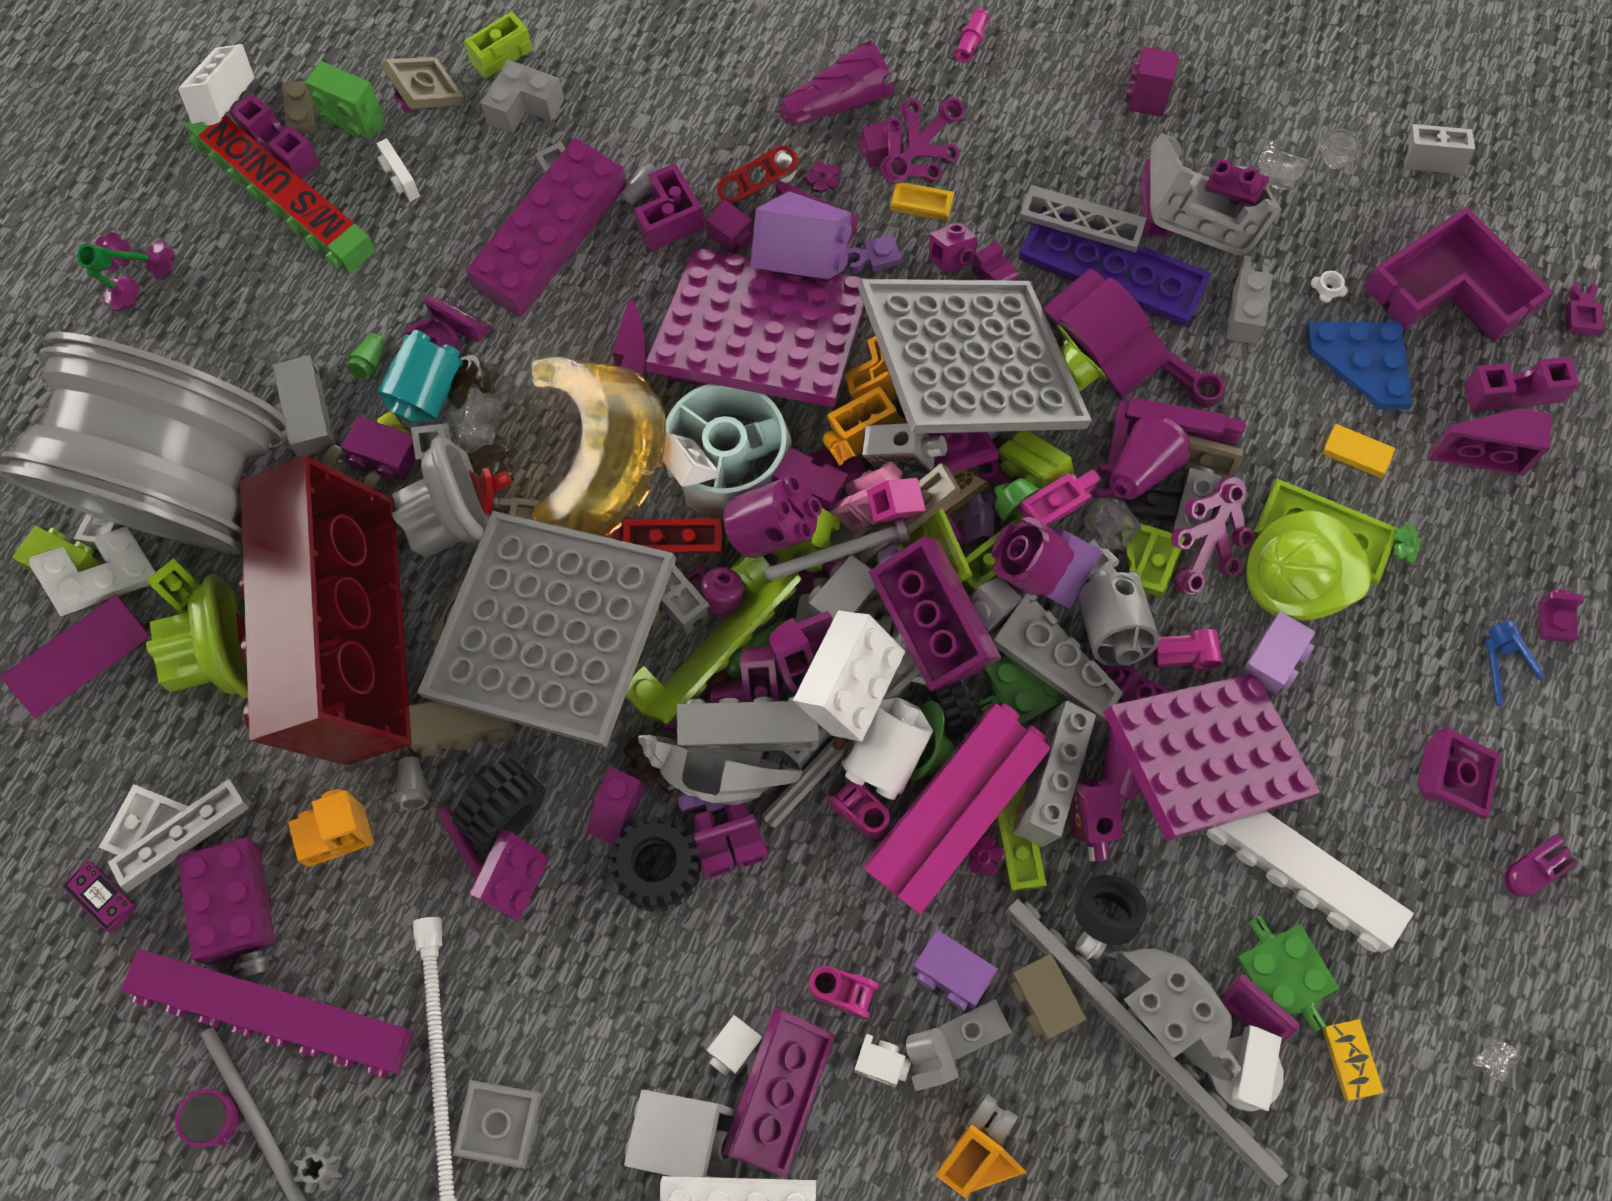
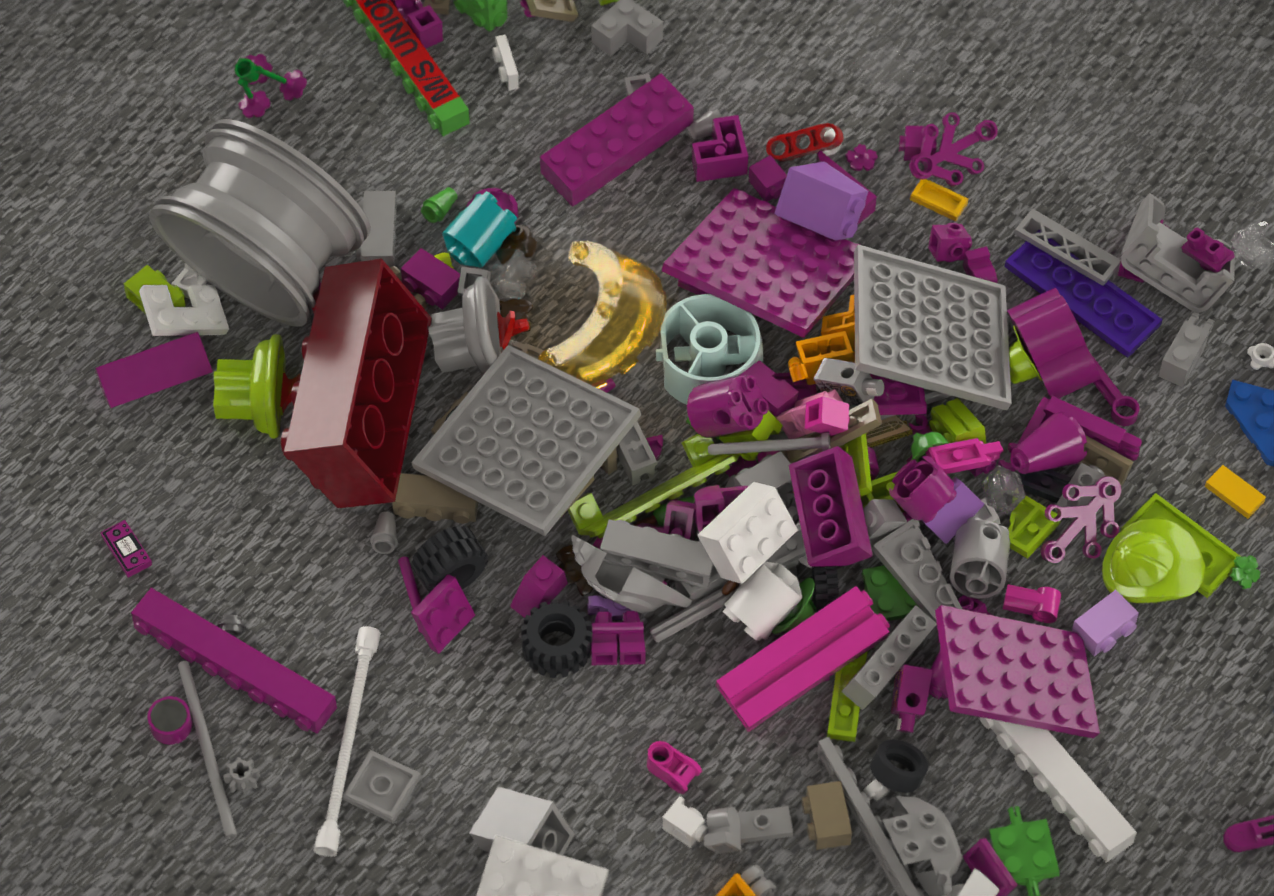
camera: 15 degrees right, 10 degrees down
white wing [99,784,189,855] -> none
light grey fence [108,778,253,893] -> none
lime slope [146,558,200,614] -> none
magenta brick [177,837,276,965] -> none
light orange brick [288,789,374,867] -> none
magenta slope [424,296,491,343] -> none
magenta slope [612,300,648,401] -> none
red brick [623,518,725,554] -> none
white slope [658,434,720,487] -> none
magenta head [700,567,744,616] -> none
white brick [707,1015,763,1077] -> none
magenta plate [722,1008,836,1179] -> none
magenta cone [778,40,894,126] -> none
dark pink piece [827,779,890,841] -> none
medium lavender plate [846,234,902,273] -> none
medium lavender brick [912,929,998,1010] -> none
dark pink pin [954,9,990,63] -> none
medium lavender plate [963,488,995,547] -> none
magenta plant [969,836,1005,876] -> none
magenta brick [1125,46,1179,117] -> none
magenta slope [1418,728,1501,819] -> none

